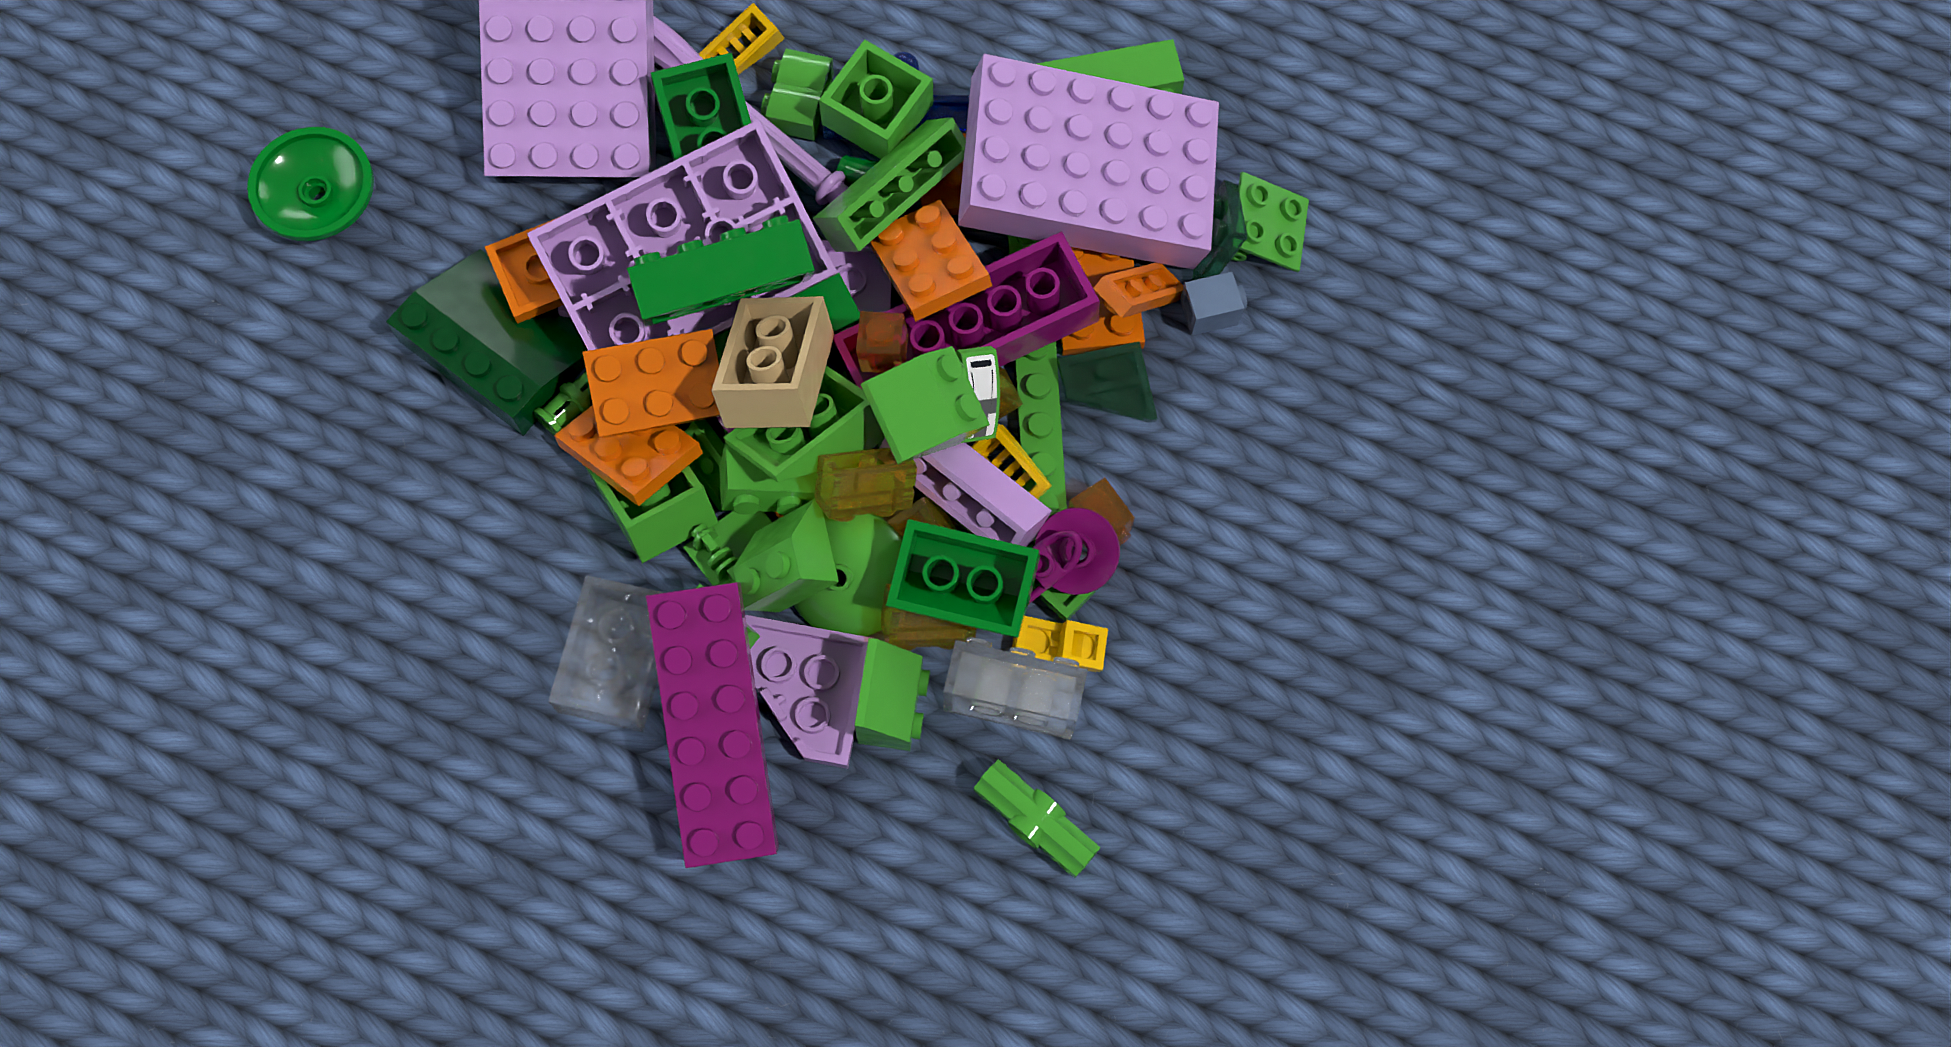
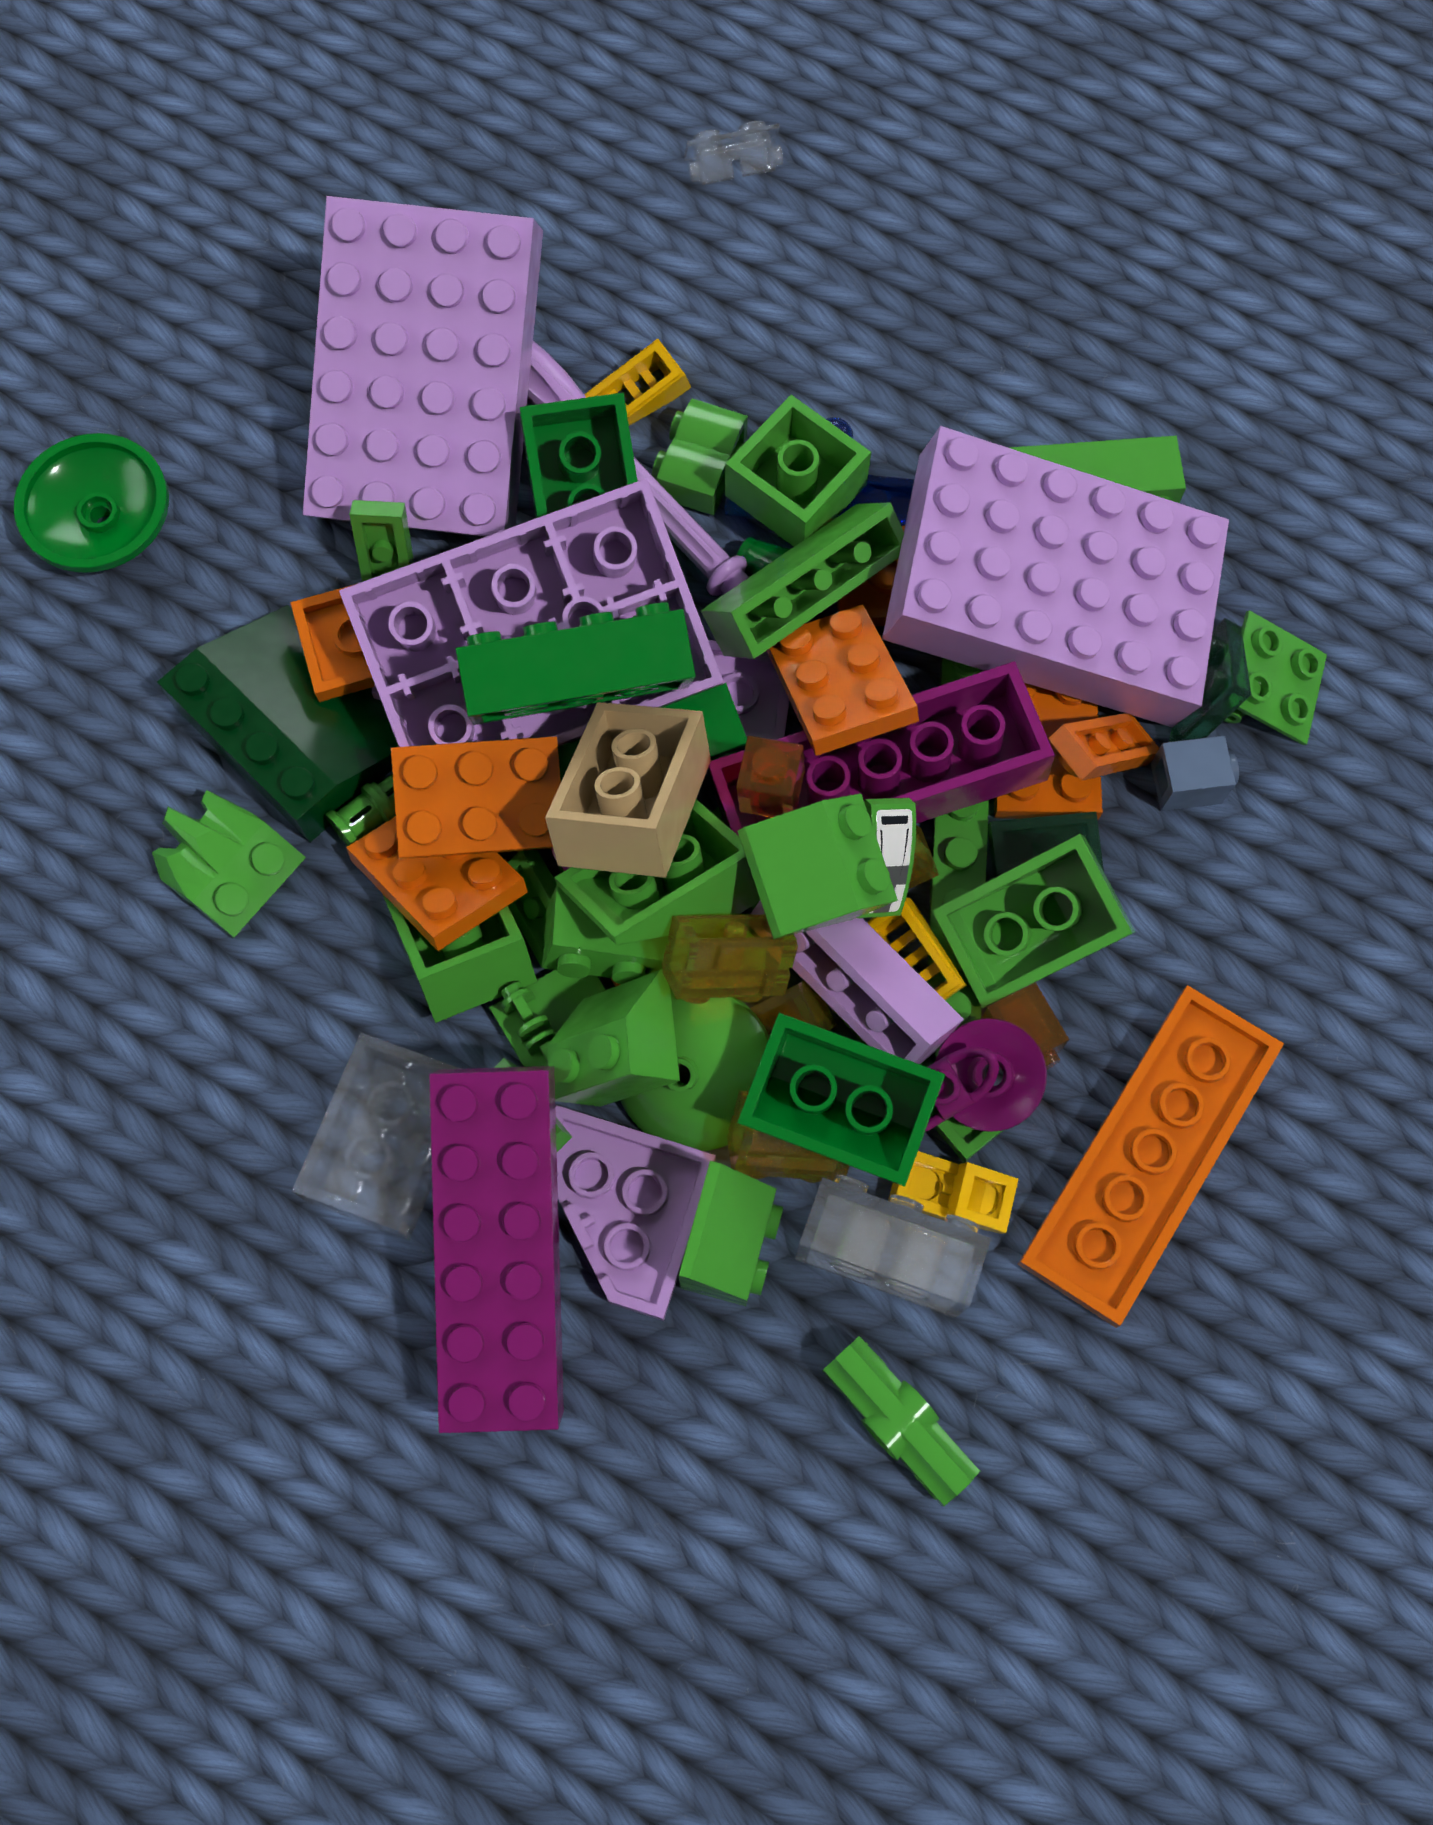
camera: 10 degrees right, 0 degrees up
none -> bright green plate [152,790,306,939]
none -> bright green plate [349,500,414,582]
none -> bright green slope [932,834,1136,1008]
none -> orange plate [1017,985,1284,1328]

